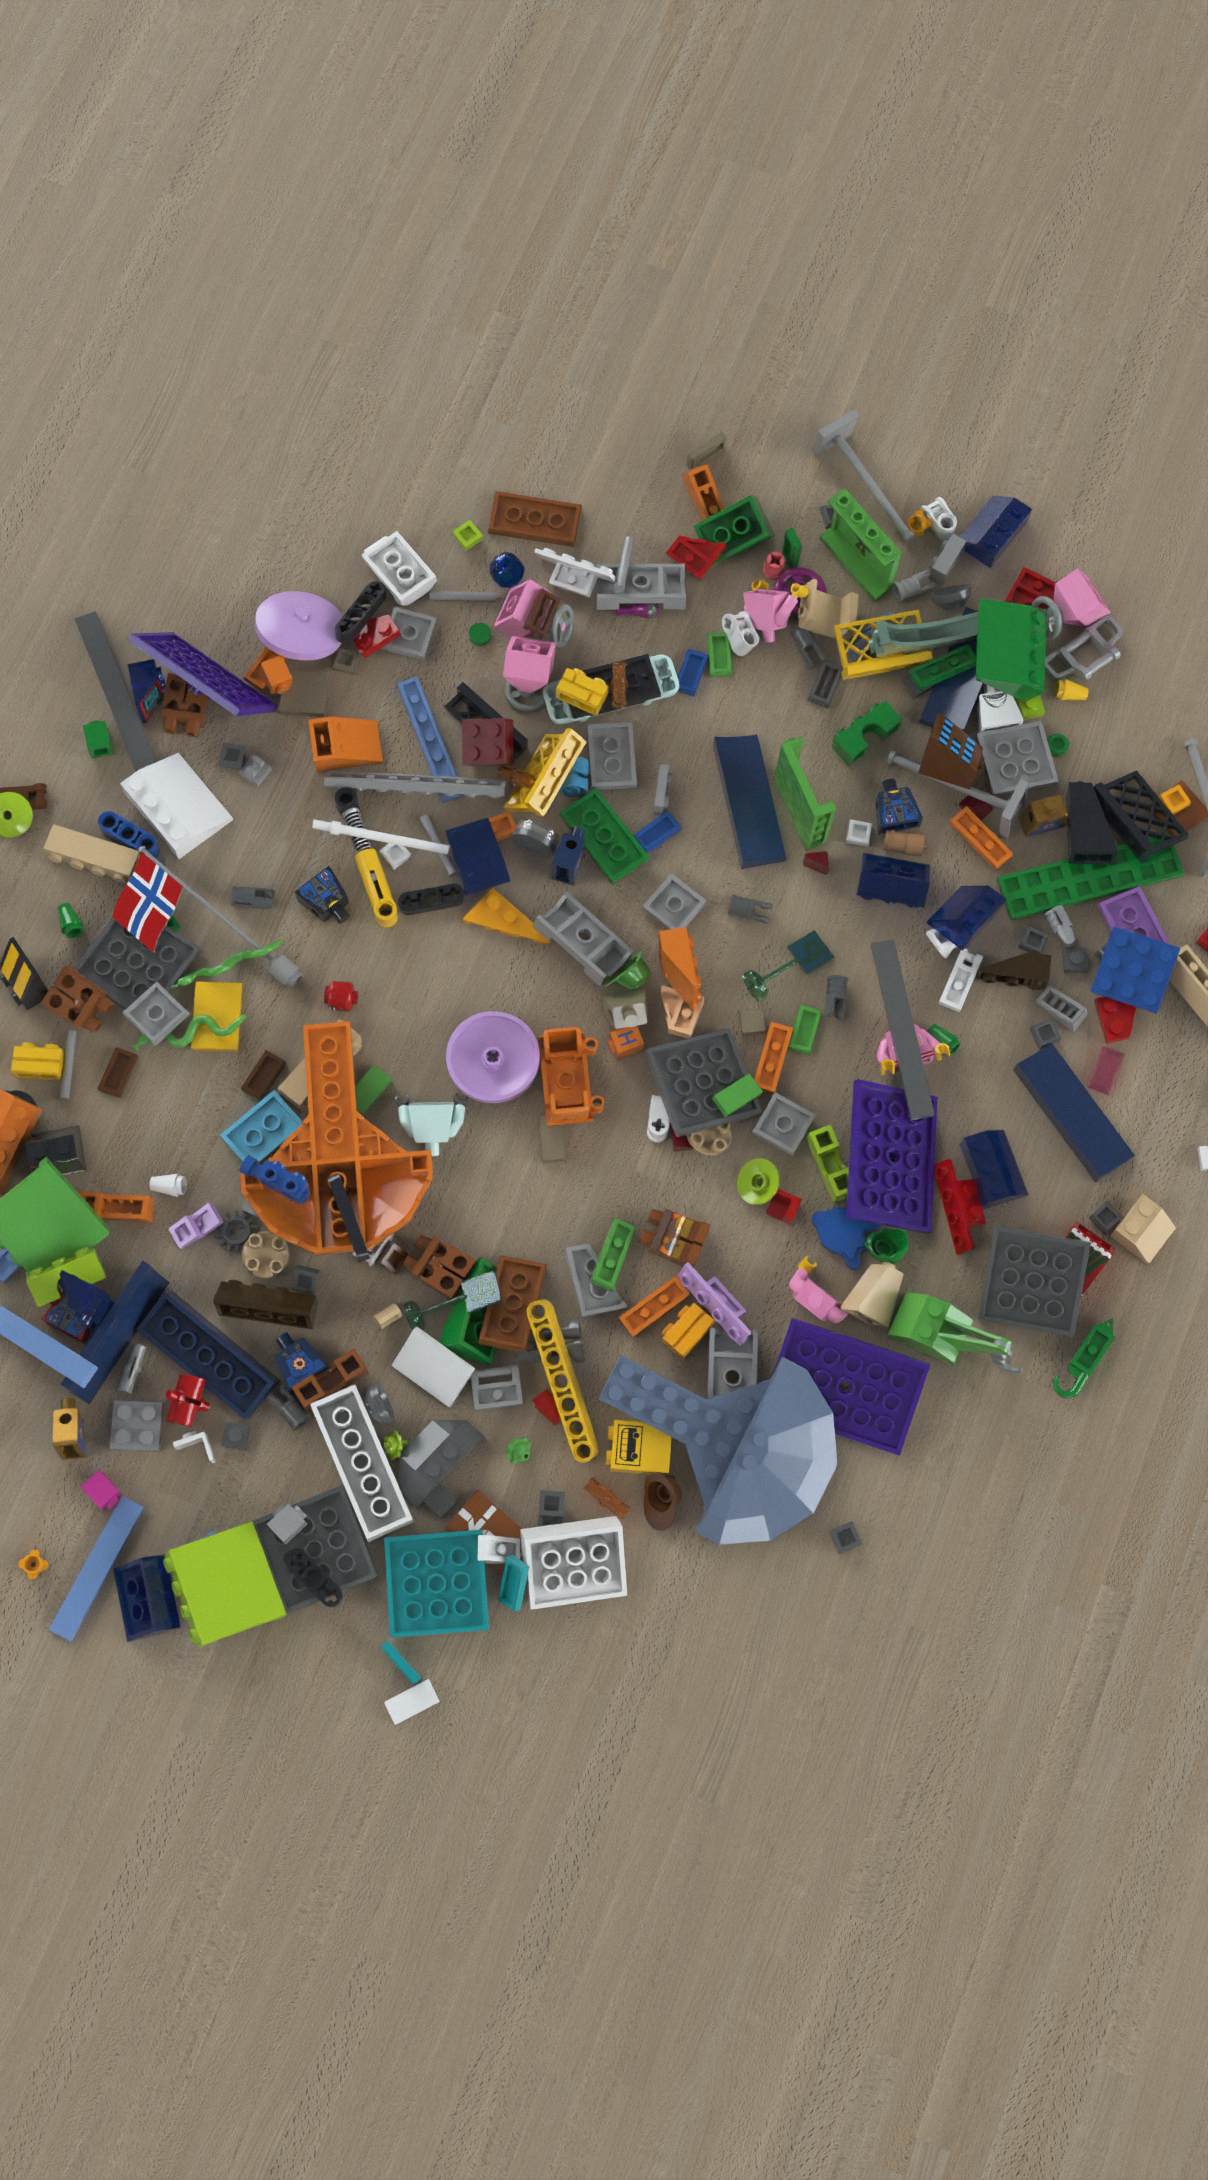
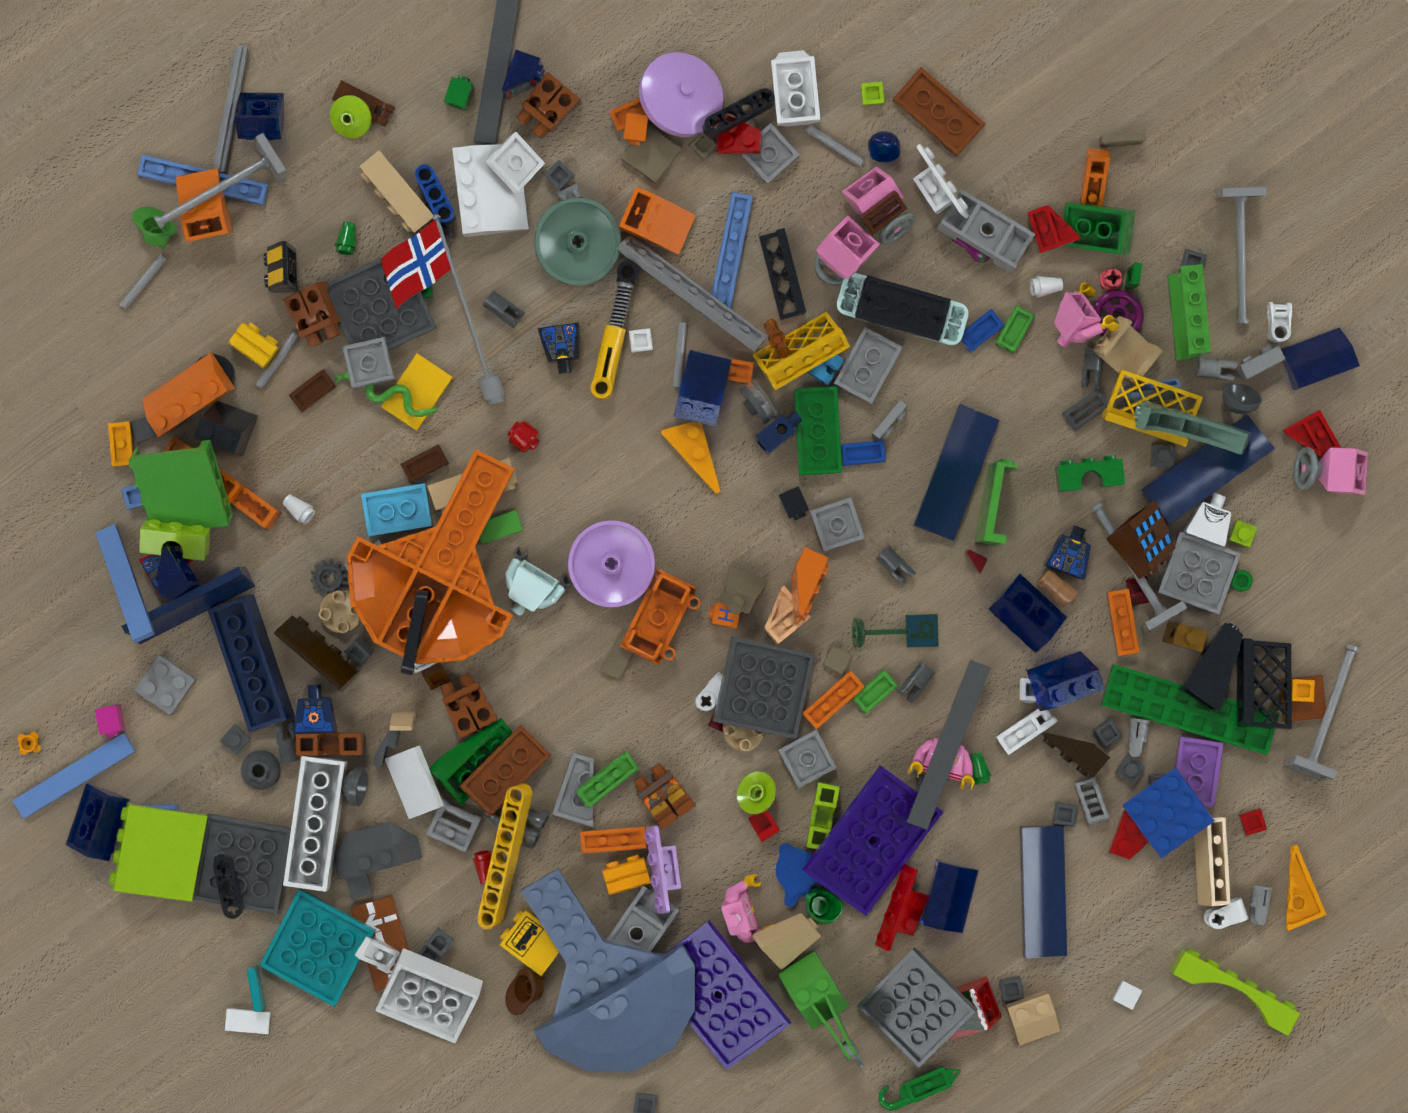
camera: 35 degrees right, 15 degrees up
pearl gold torso [53,1398,86,1460] -> none
light grey pin [117,1343,147,1394] -> none
dark purple piece [128,632,278,716] -> none
red pin [165,1374,210,1427] -> none
lavender slope [169,1203,224,1249] -> none
bright green animal [171,940,283,988] -> none
white bracket [173,1431,216,1463] -> none
blue brick [239,1155,310,1205] -> none
light grey brick [267,1504,307,1545] -> none
white bar [312,819,449,854] -> none
lime plant [382,1430,408,1460] -> none
black beam [398,884,464,915] -> none
piece [403,1270,502,1331] -> none
dark red brick [462,718,514,766] -> none
green tile [469,623,491,646] -> none
teal tile [498,1555,529,1612] -> none
bright green plant [506,1437,532,1464] -> none
light grey piece [533,891,634,987] -> none
yellow brick [556,668,608,716] -> none
clear orange pin [583,1477,631,1520] -> none
bright green piece [603,951,651,990] -> none
clear orange pin [610,661,628,708] -> none
light grey bar [615,536,634,592] -> none
bright green tile [712,1074,763,1117] -> none
white piece [722,611,759,656] -> none
white tile [846,819,872,847] -> none
light orange plate [908,510,932,536] -> none
green tile [909,644,976,691] -> none
green slope [976,599,1047,702] -> none
light grey bar [1045,614,1123,682] -> none
yellow cone [1053,679,1089,701] -> none
clear pink tile [1087,1045,1125,1095] -> none
none -> dark grey piece [241,750,281,790]
none -> dark grey slope [373,731,401,767]
none -> white plate [486,132,545,194]
none -> sand green dish [534,198,621,285]
none -> black brick [778,486,809,521]
none -> white cone [1030,276,1063,297]

